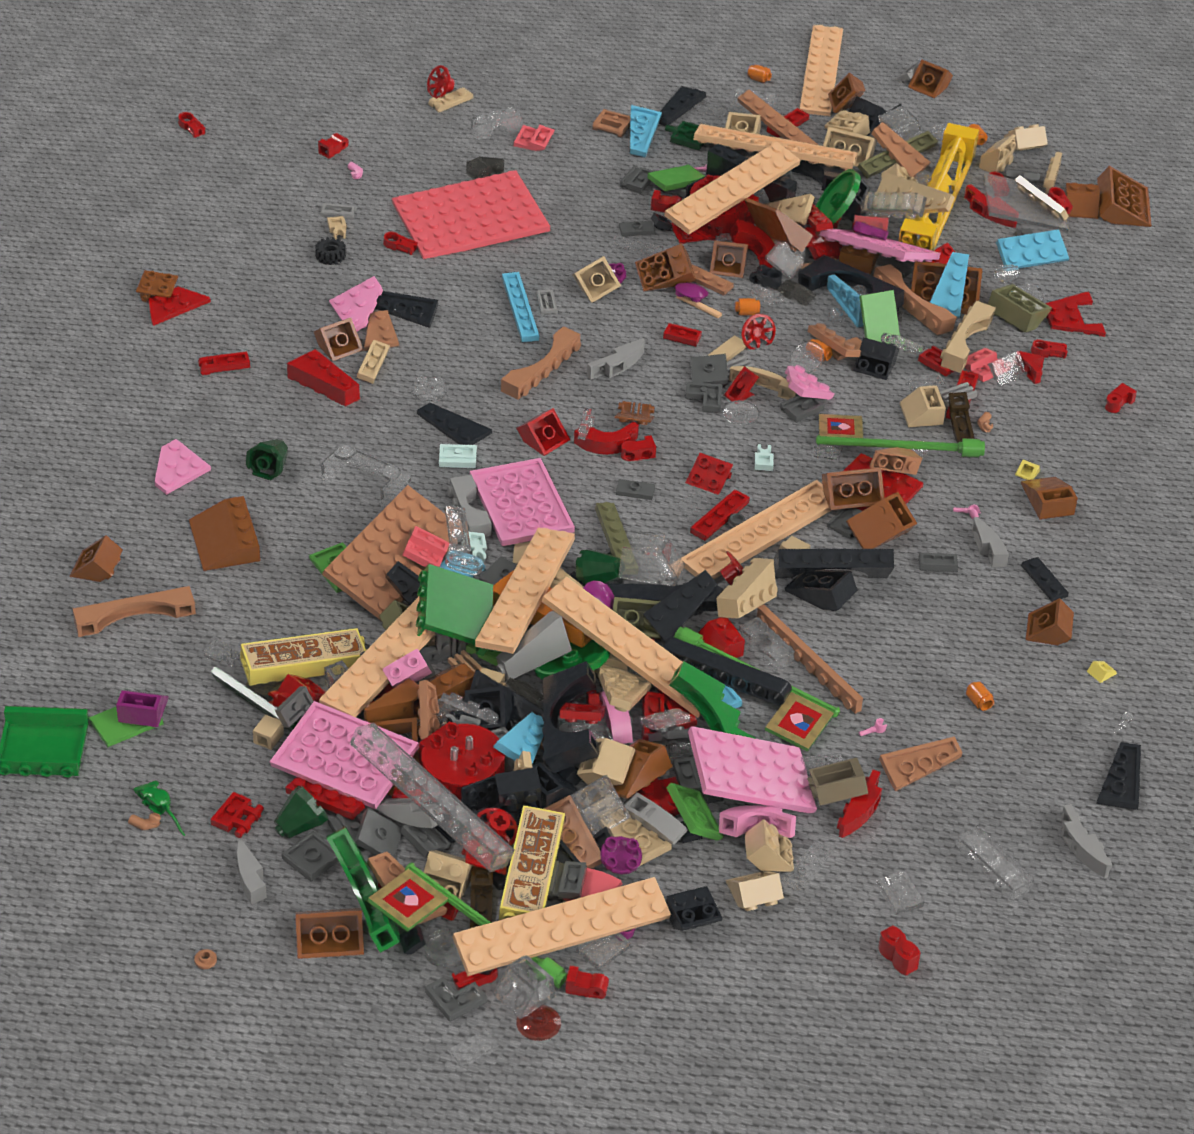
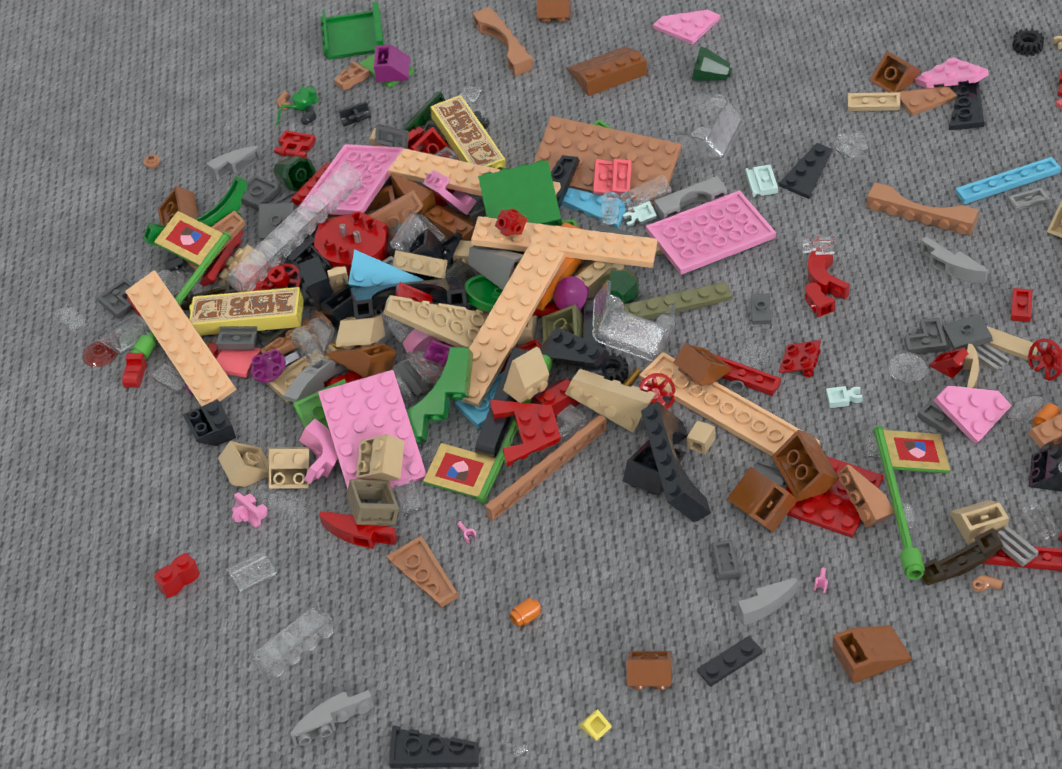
camera: 90 degrees right, 5 degrees up
red plate [198,351,250,375] -> none
red wedge [287,349,360,407] -> none
red slope [516,408,570,456] -> none
dark orange hinge [615,401,655,425] -> none
light yellow slope [1015,460,1040,480] -> none
none -> bright pink hips [232,492,268,528]
none -> black arm [301,105,316,125]
none -> nougat wing [334,61,371,90]
none -> black hips [338,101,371,127]
none -> tan slope [356,434,405,481]
none -> tan plate [393,250,448,278]
none -> magenta hips [423,340,451,367]
none -> red wing [490,400,561,466]
none -> red brick [495,208,528,236]
none -> tan slope [503,347,549,403]
none -> dark orange slope [673,343,731,386]

